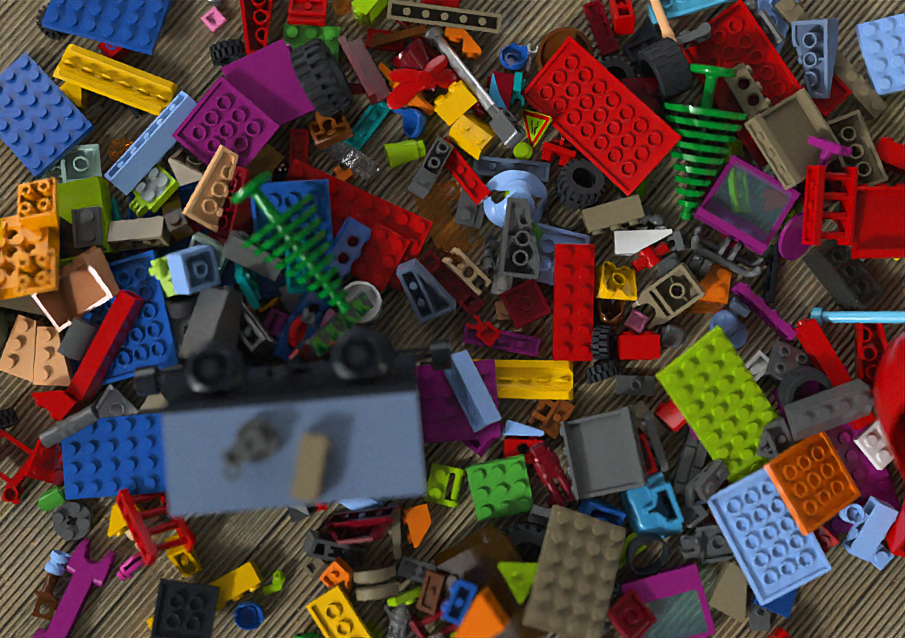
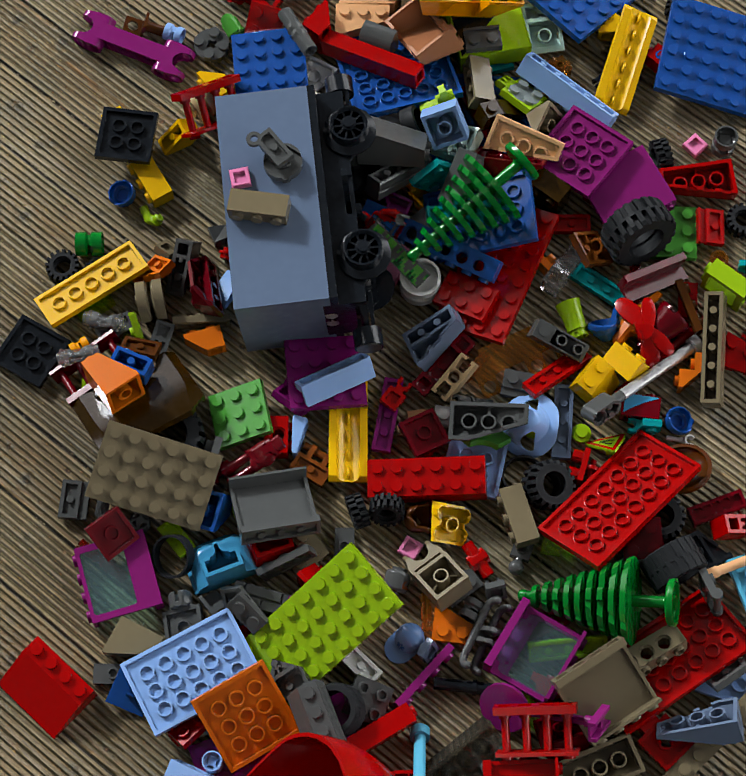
camera: 90 degrees right, 15 degrees down
dark pink arm [116,553,145,582] -> none
lime plate [424,462,466,508] -> none
lime piece [498,562,538,603] -> none
white slope [612,226,672,256] -> none
red brick [615,331,660,361] -> none
none -> bright pink tile [229,166,252,189]

